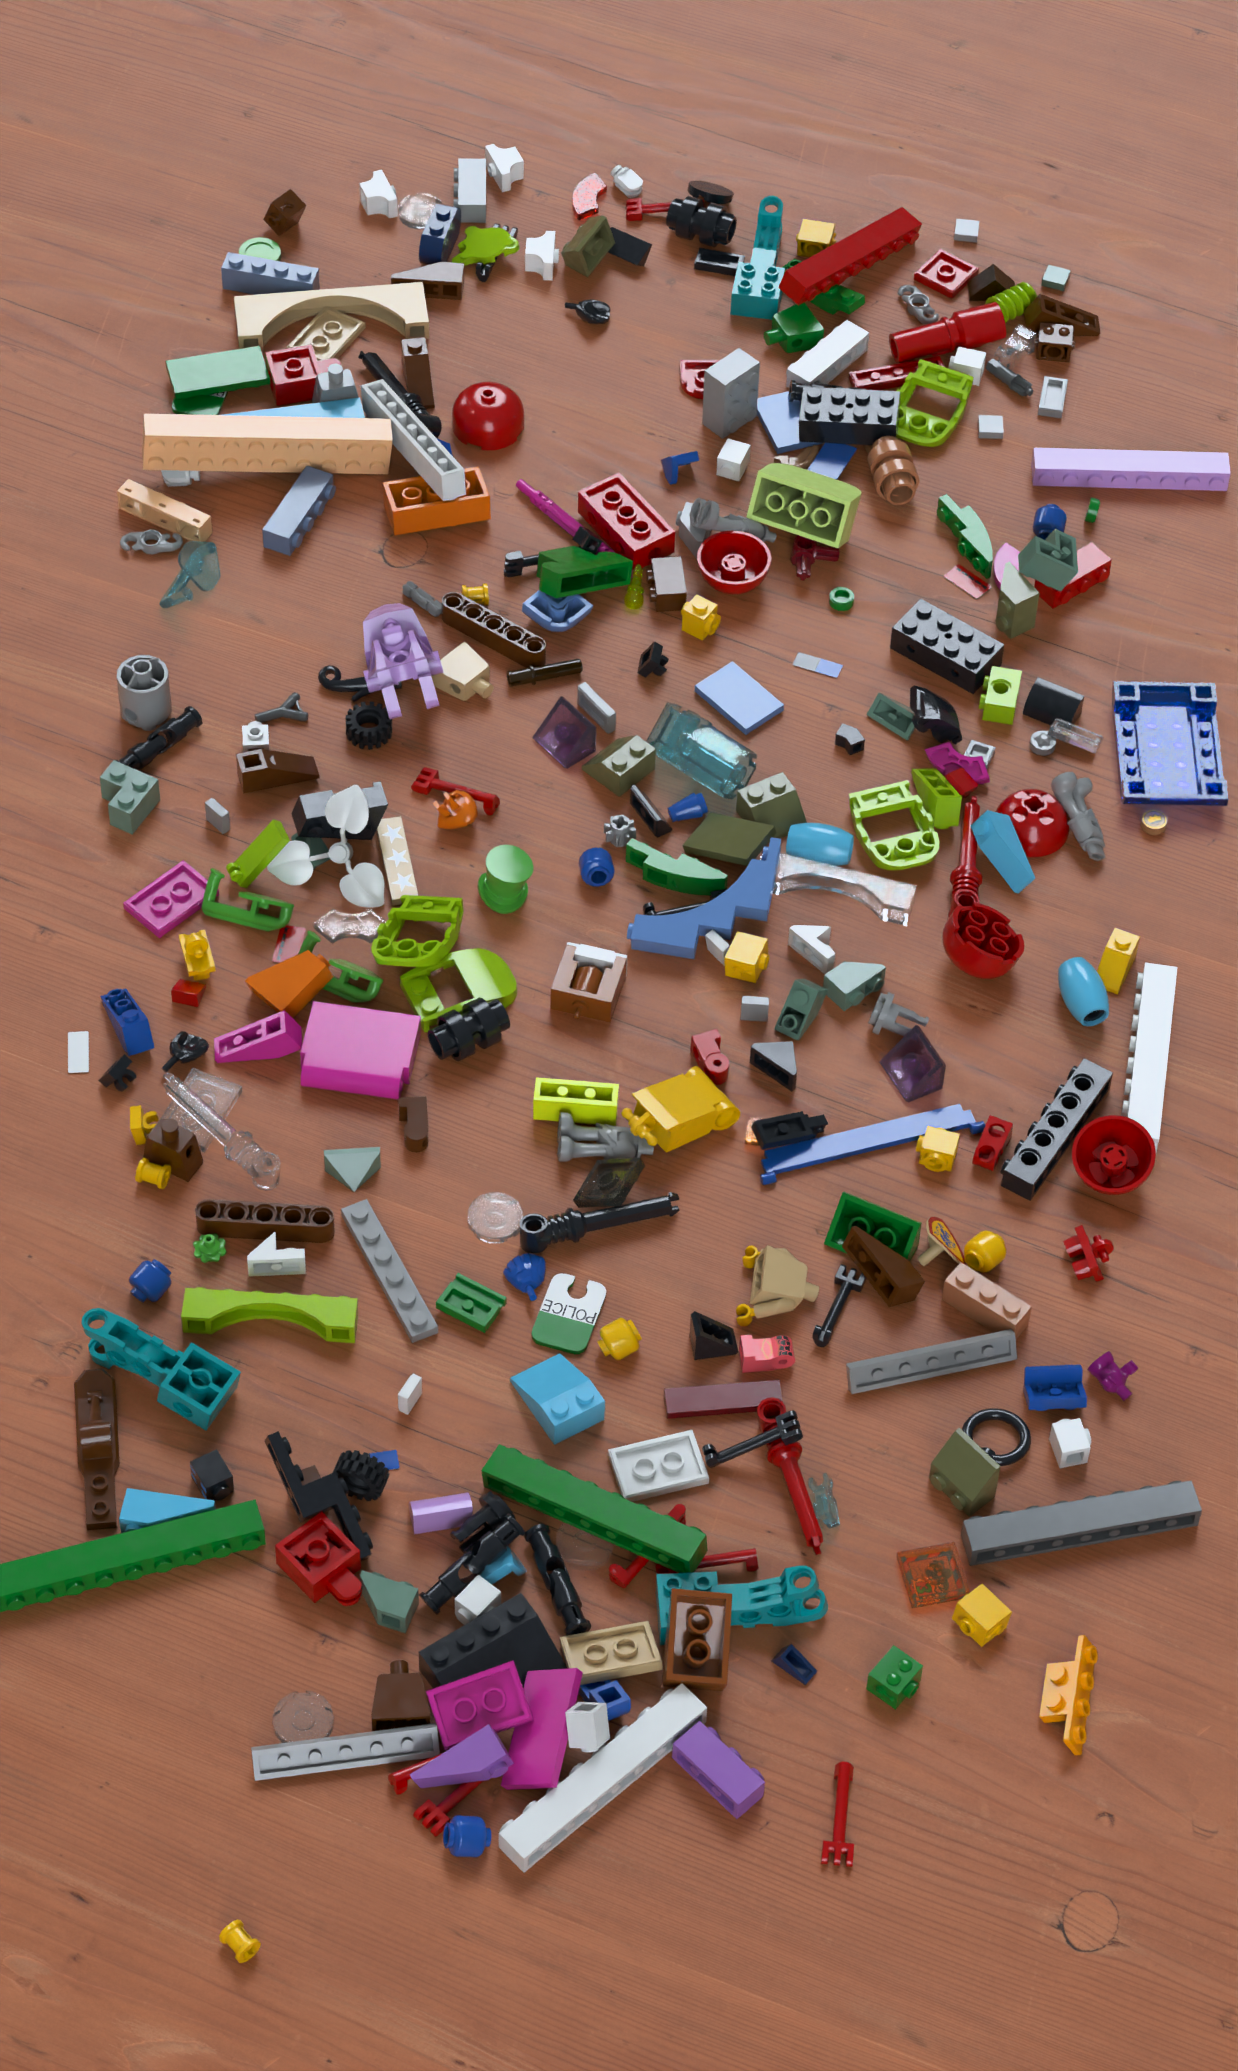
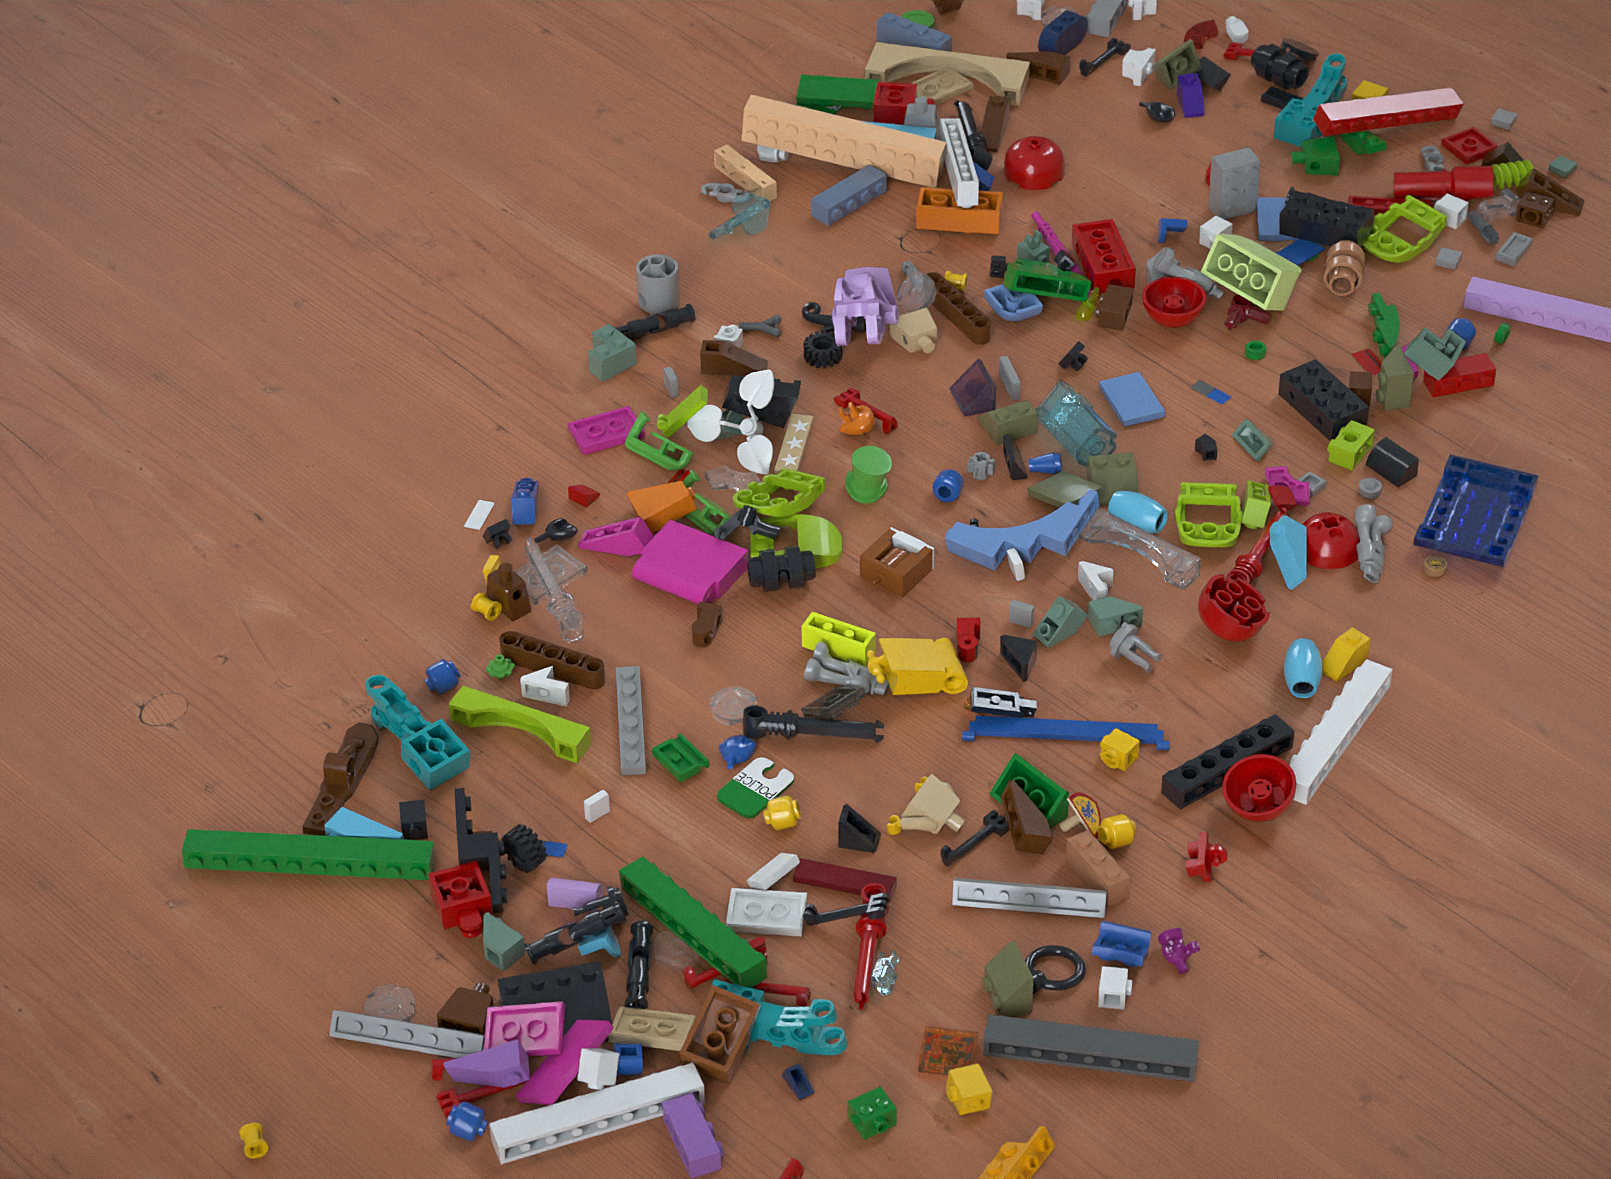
camera: 25 degrees right, 10 degrees down
yellow hips [179,930,216,981] -> none
slope [324,1147,381,1192] -> none
lime tile [452,226,520,266] -> none
white brick [455,1575,501,1625] -> none
dark brown axle [507,659,583,687] -> none
medium azure slope [510,1353,605,1445] -> none
green slope [626,838,728,896] -> none
yellow brick [681,594,721,641] -> none
yellow head [724,931,770,983] -> none
coral leg [739,1335,795,1373] -> none
white brick [786,320,869,388] -> none
clear purple slope [879,1025,946,1102] -> none
black slope [910,685,963,745] -> none
red leg [972,1115,1013,1171] -> none
clear tile [1047,718,1104,754] -> none
none -> black pin [714,505,780,540]
none -> white tile [747,853,800,890]
none -> clear tile [896,273,936,313]
none -> sand green brick [1017,230,1050,263]
none -> dark purple slope [1177,73,1204,118]
none -> reddish brown brick [1348,371,1372,406]

